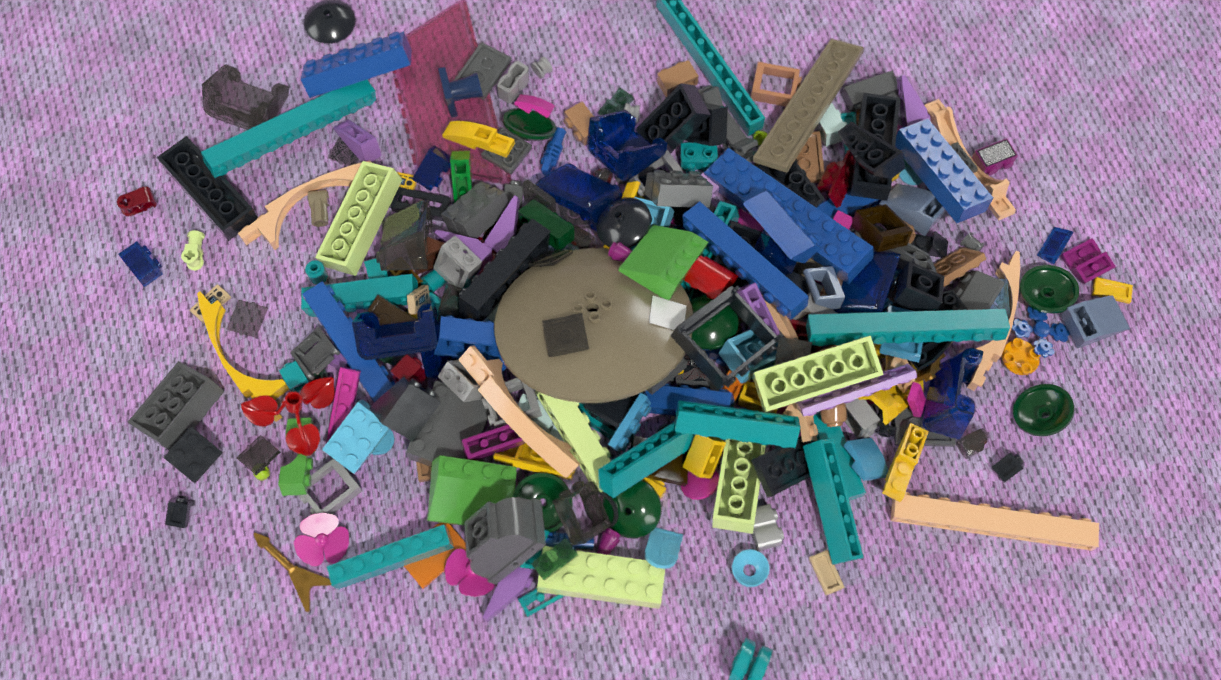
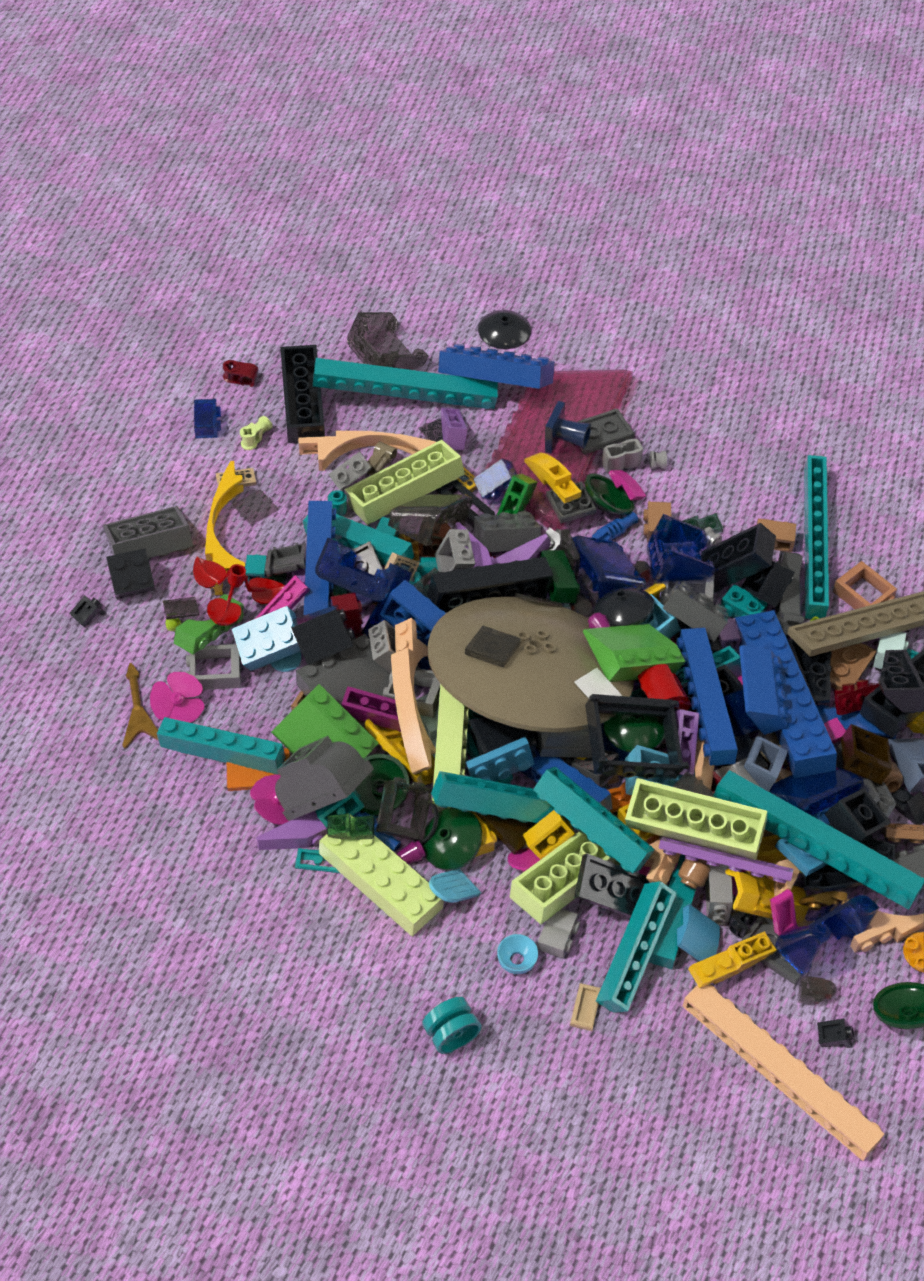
camera: 35 degrees right, 15 degrees down
none -> light grey window [328,452,372,490]

